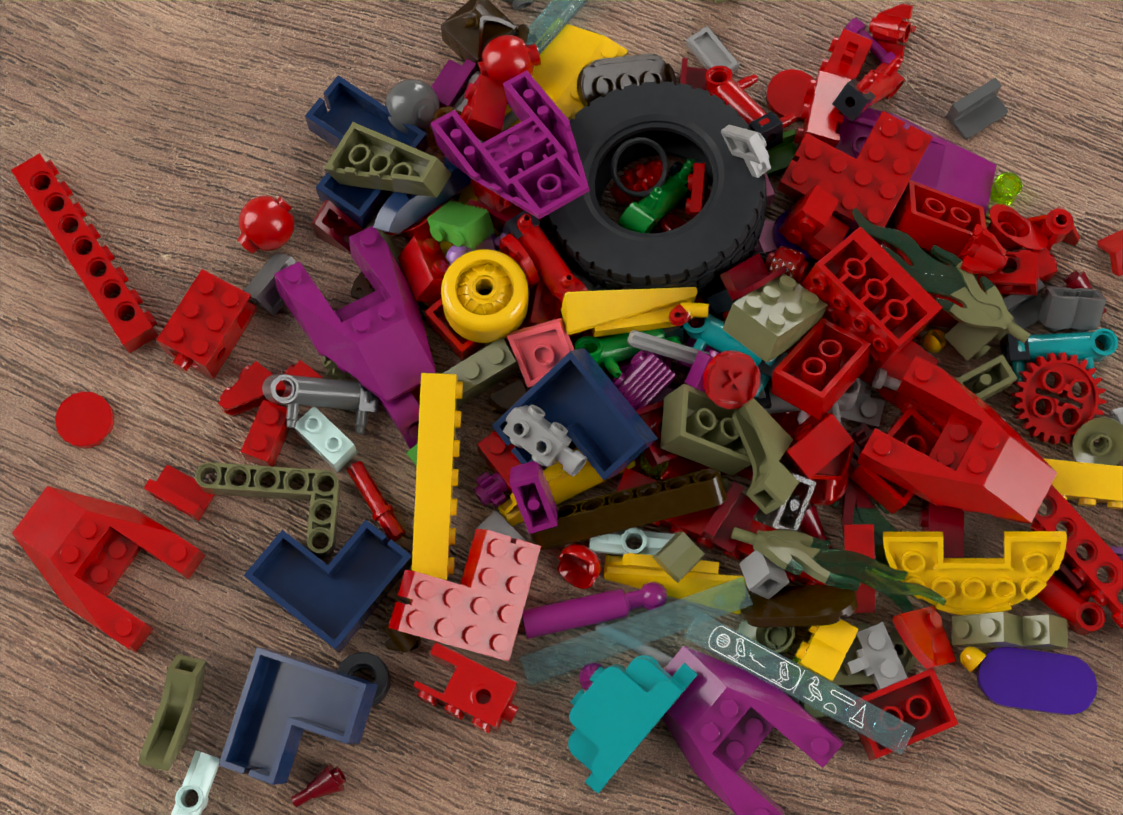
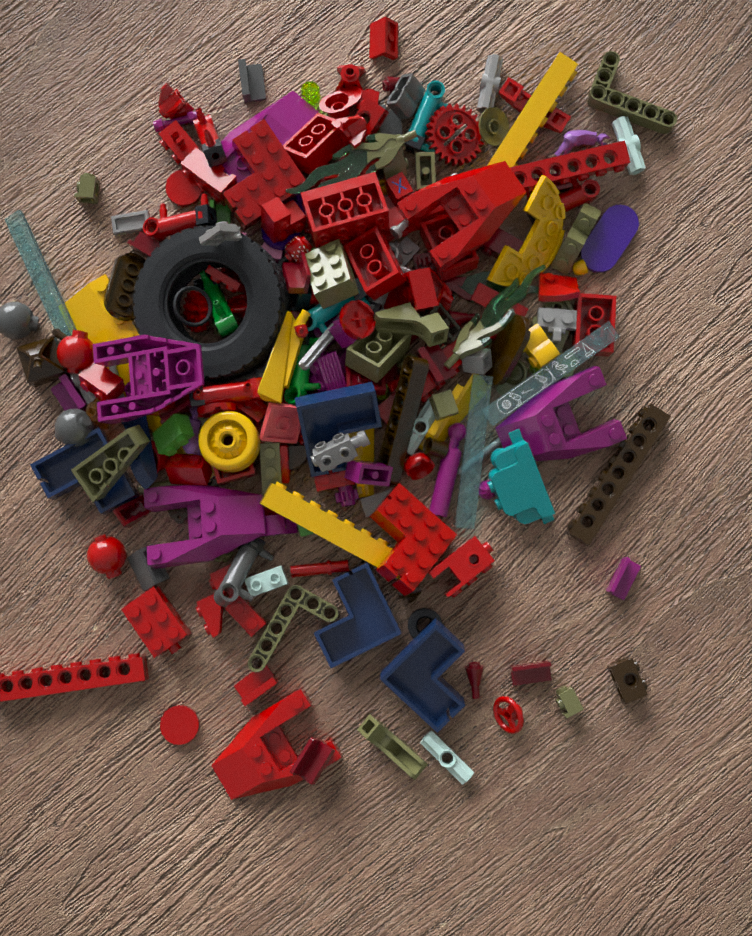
camera: 60 degrees left, 10 degrees up
none -> red tile [280,443,291,484]
none -> dark red panel [290,737,335,785]
none -> red brick [384,172,413,206]
none -> dark brown beam [423,437,449,459]

